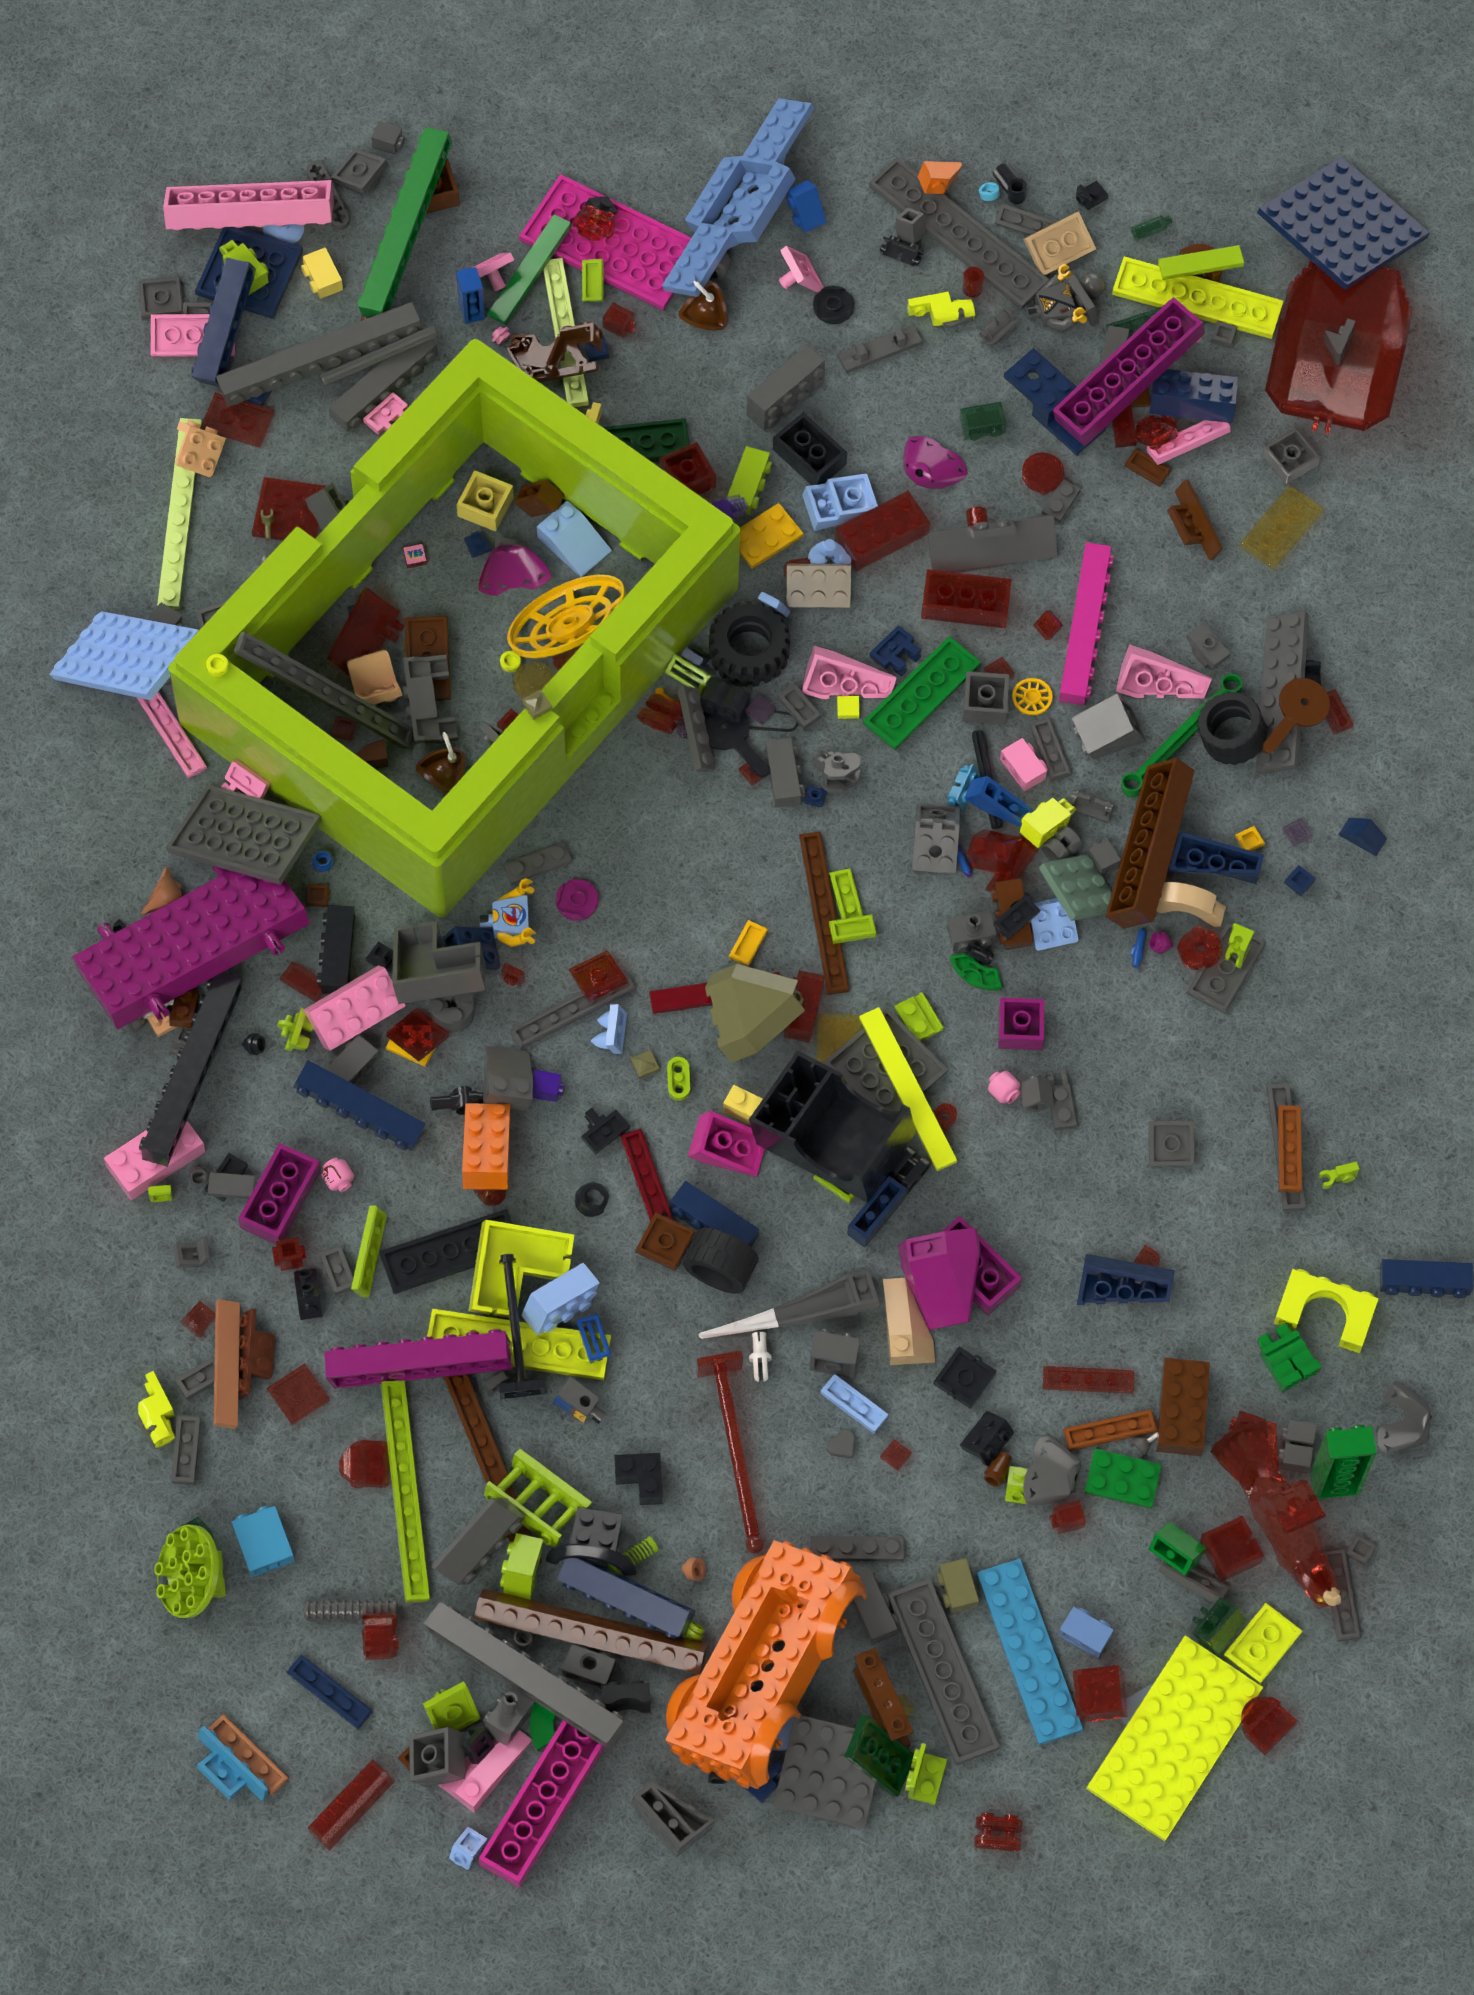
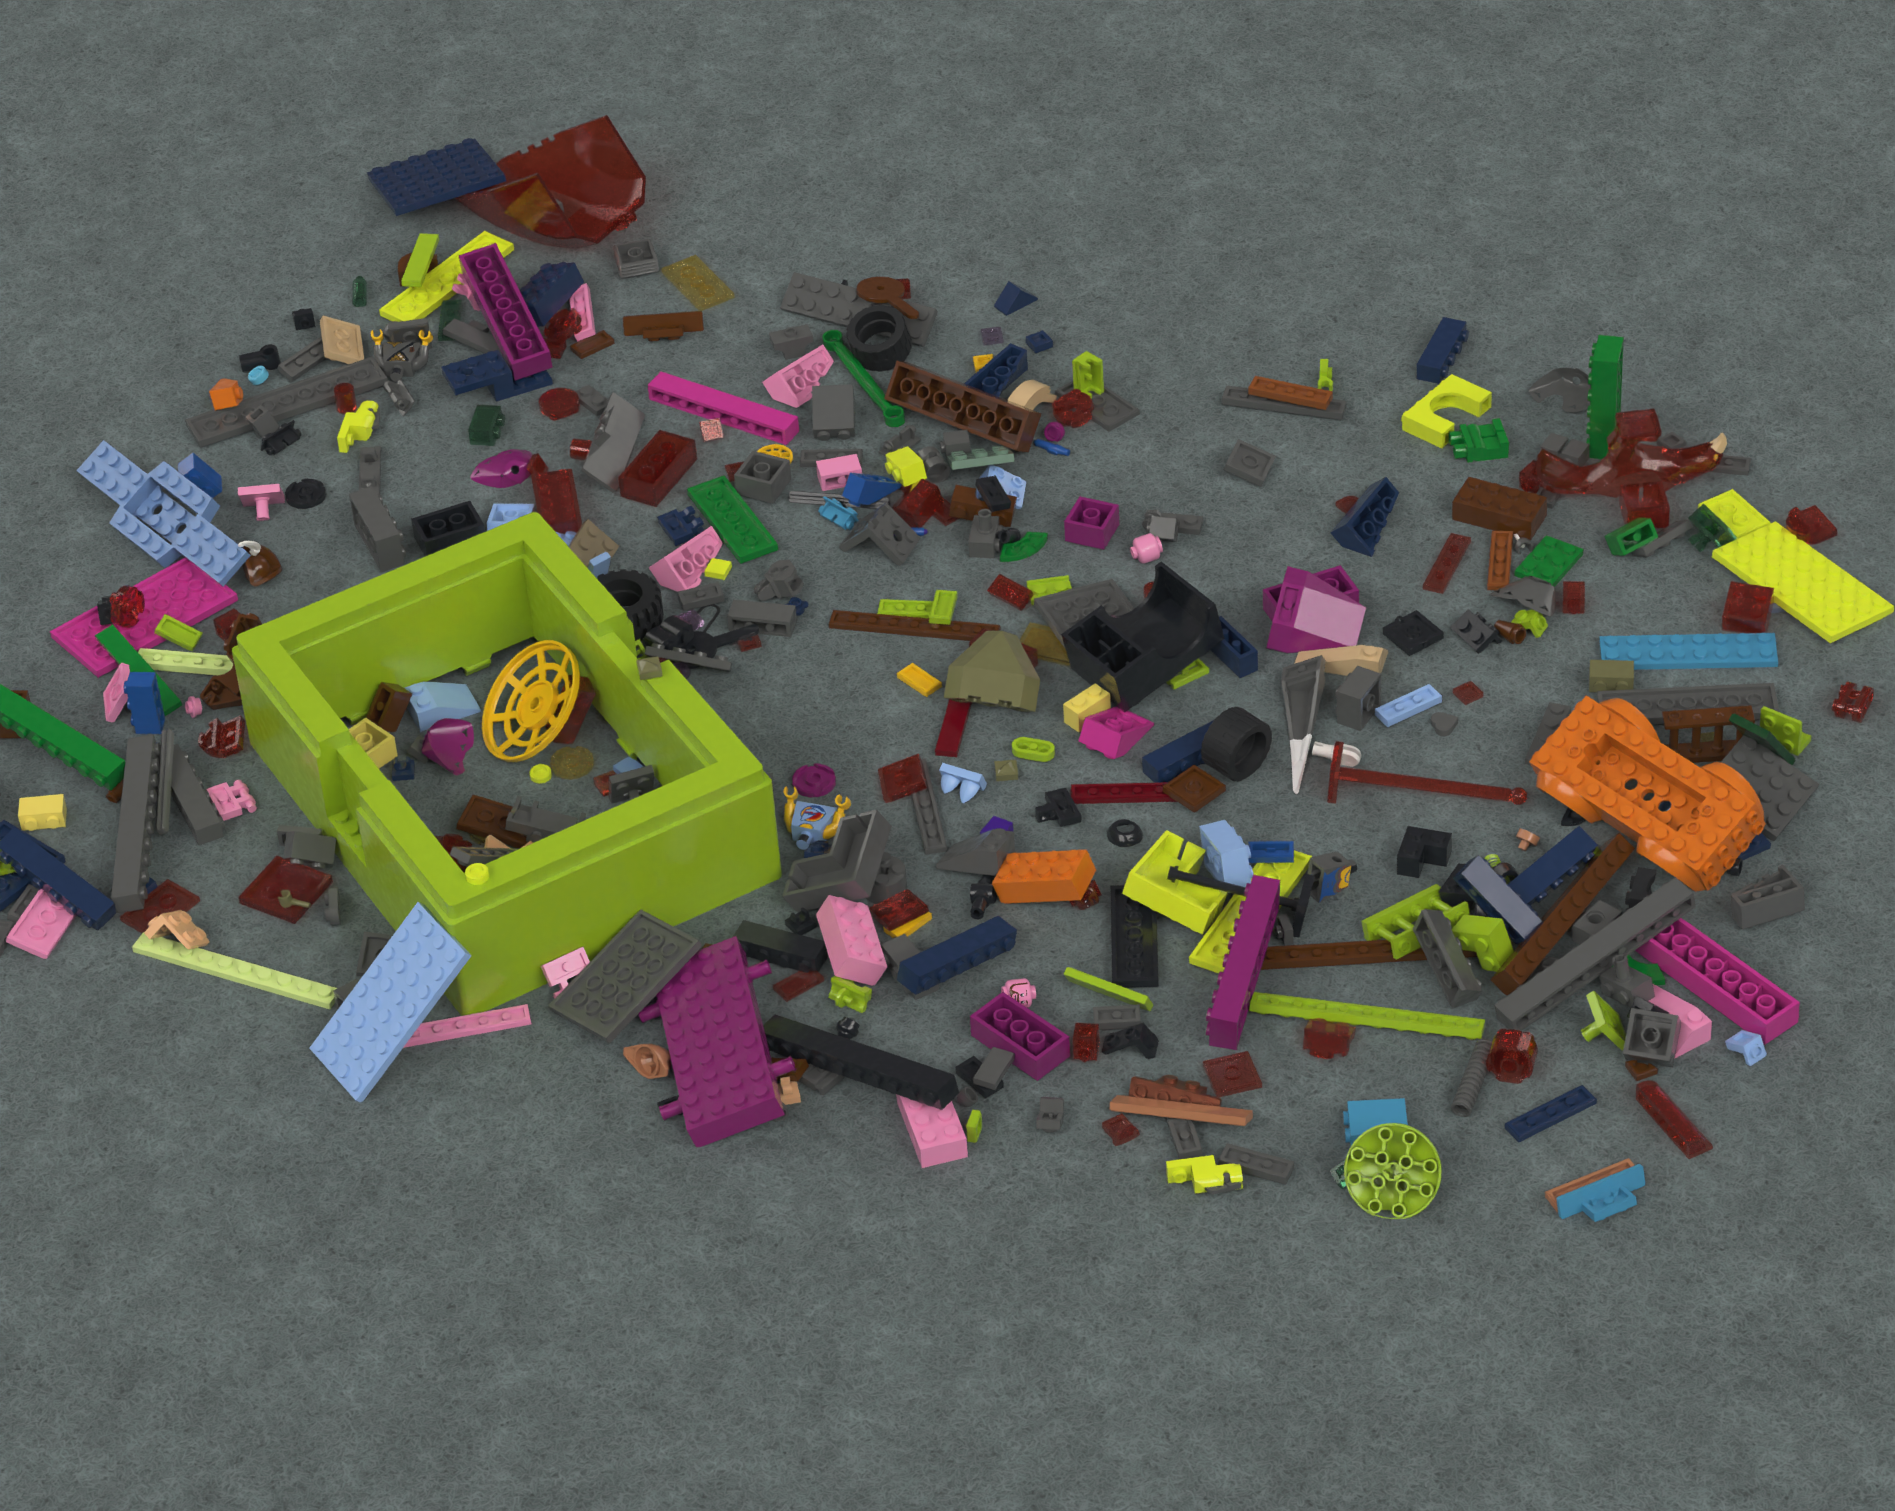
camera: 65 degrees left, 25 degrees down
neon yellow tile [859,1007,957,1171] -> none
medium blue brick [1058,1606,1114,1659] -> none
none -> clear red tile [527,453,549,482]
none -> clear red plate [987,574,1034,611]
none -> brick [1453,855,1542,944]

